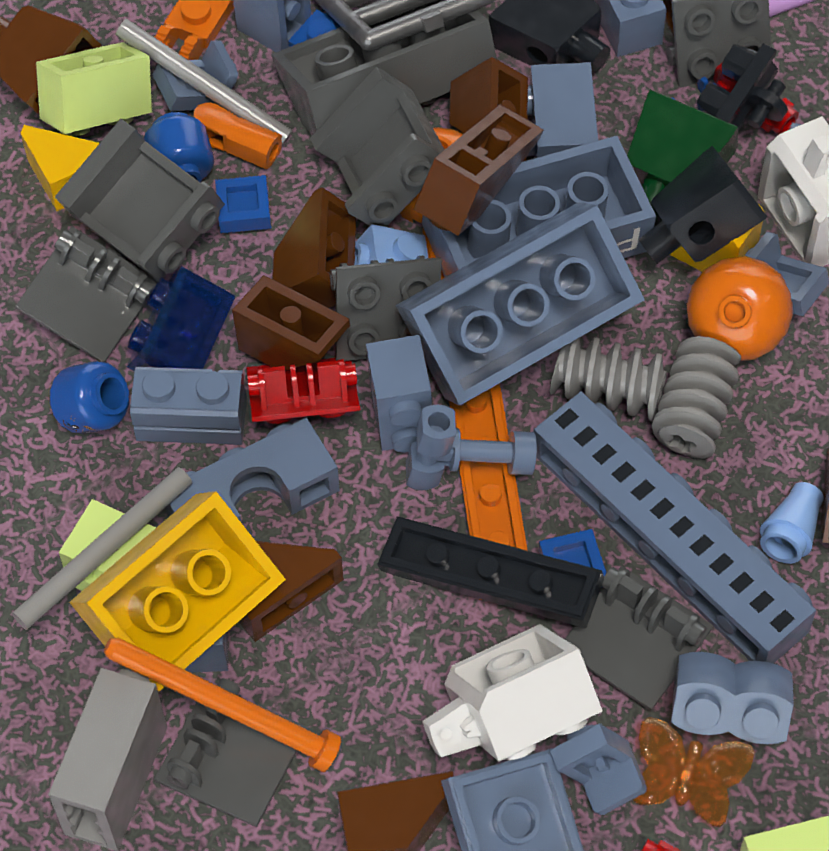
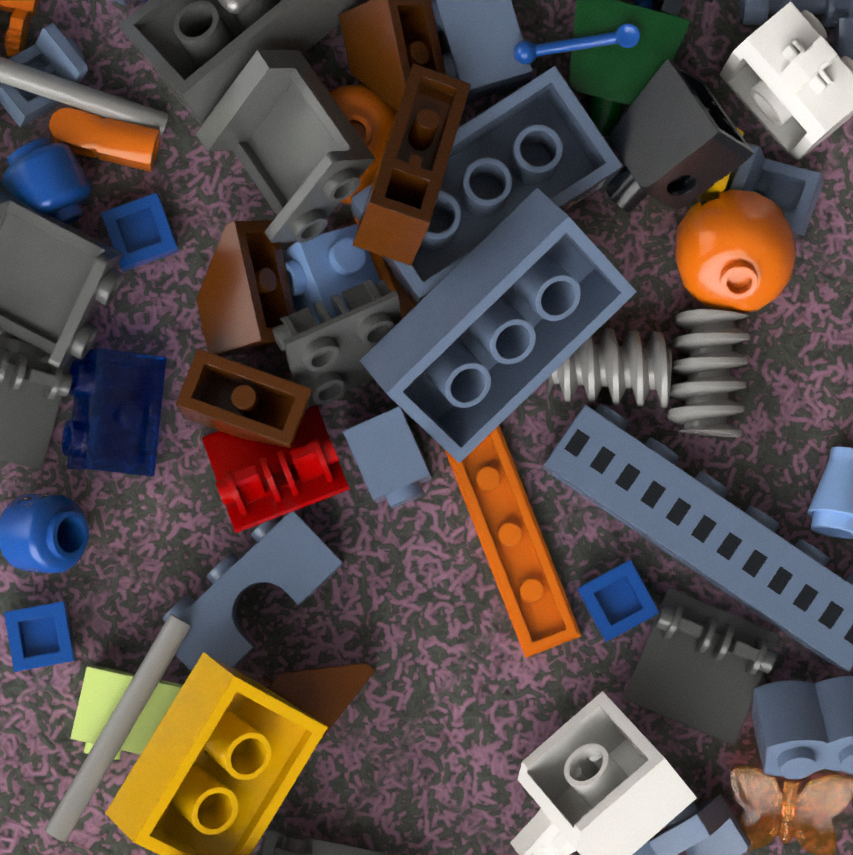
camera: 20 degrees left, 25 degrees up
sand blue brick [130,367,247,445] -> none
black tile [377,516,604,628] -> none
sand blue bar [406,405,537,490] -> none
none -> blue plate [4,601,77,672]
none -> blue hinge [514,24,640,64]

